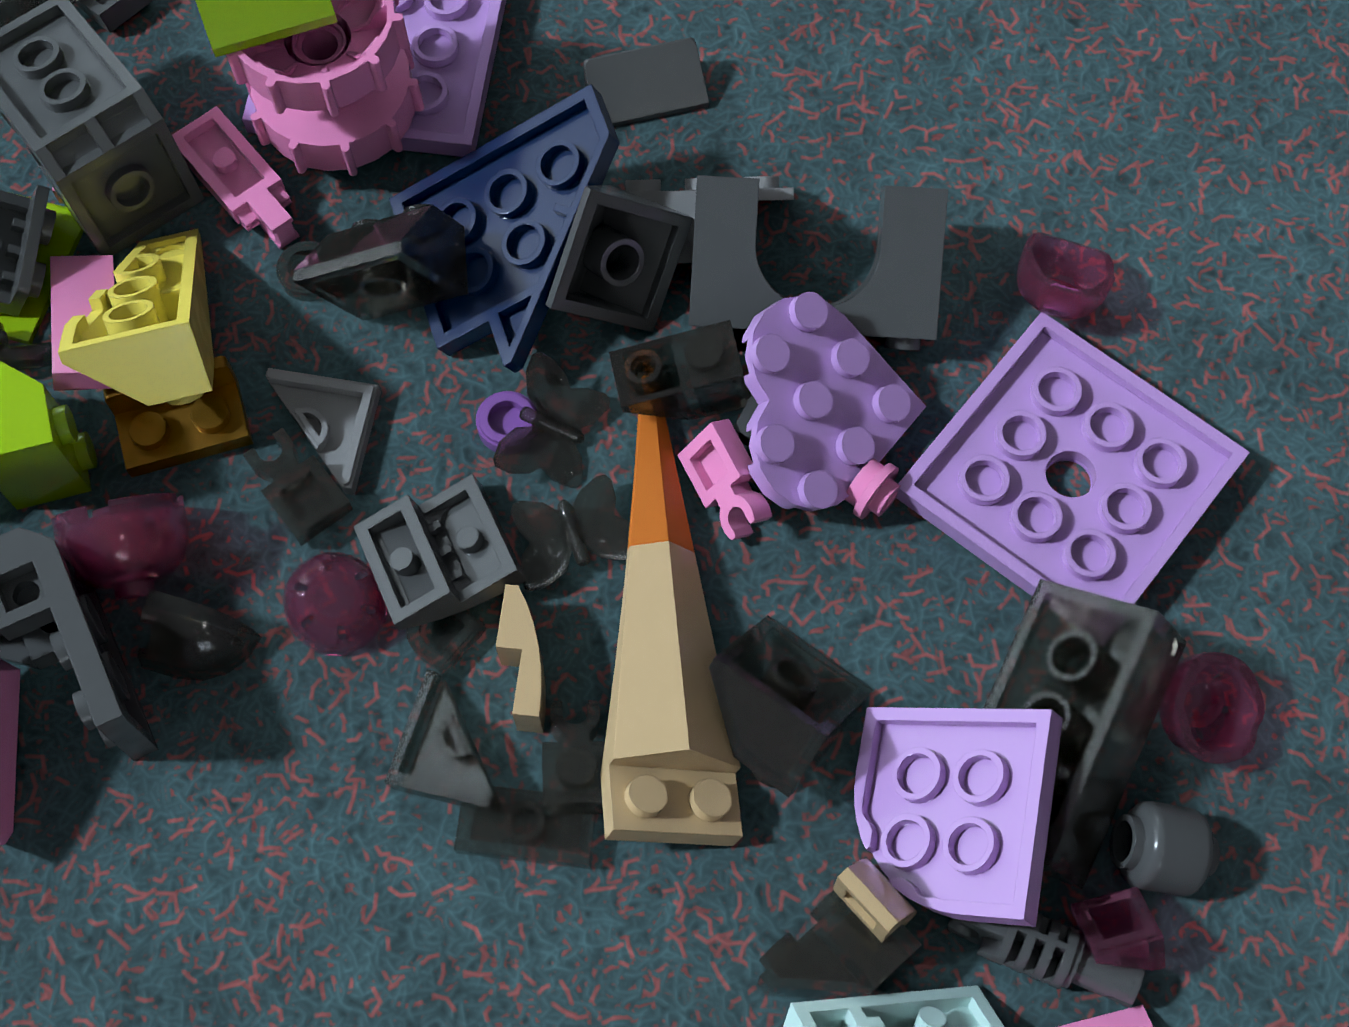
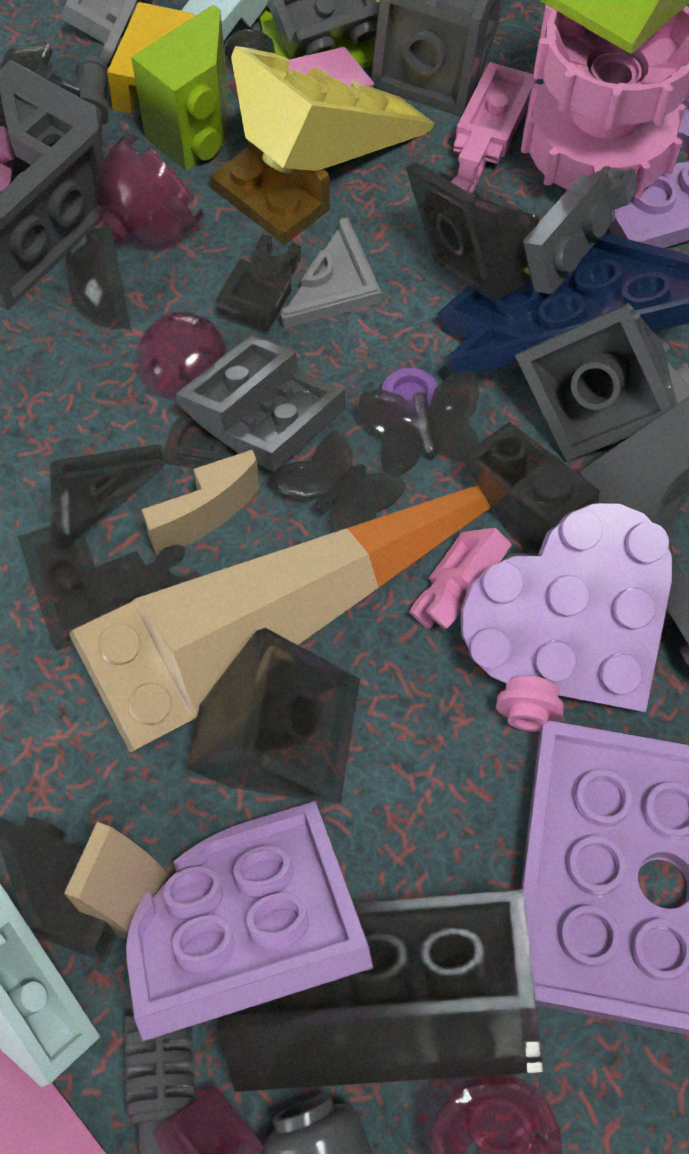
camera: 60 degrees right, 5 degrees down
none -> dark grey hinge [523,166,637,294]

